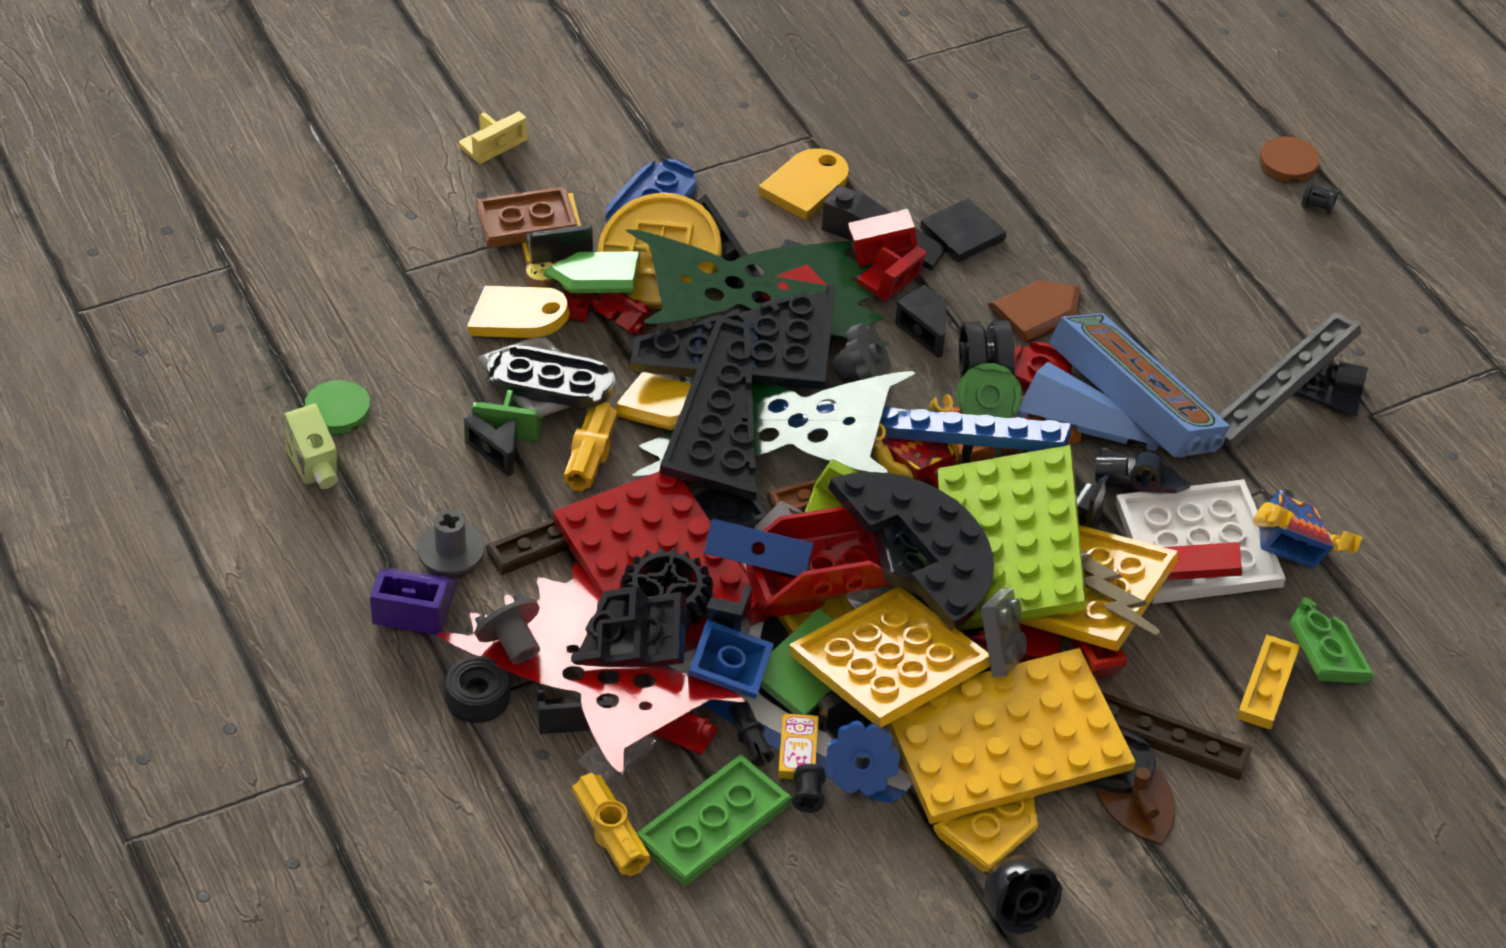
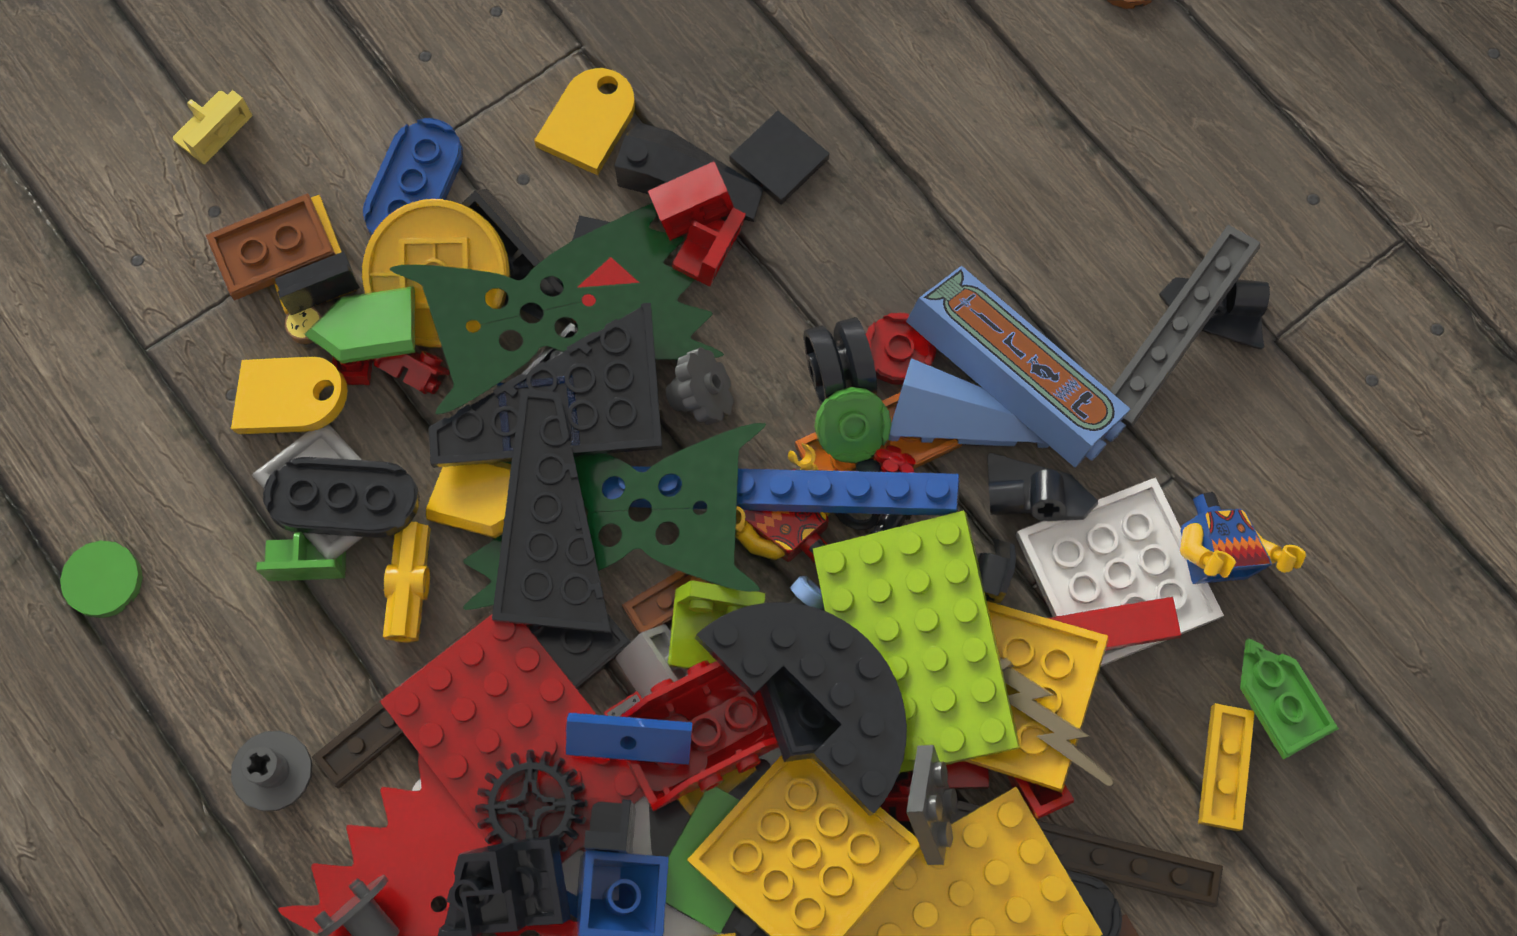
camera: 10 degrees left, 25 degrees up
yellowish green torso [284,403,338,489] -> none
dark purple slope [370,568,458,635] -> none
black slope [464,412,517,477] -> none
black slope [895,285,946,358] -> none
dark orange tile [988,280,1081,343] -> none
black bush [1301,181,1339,214] -> none

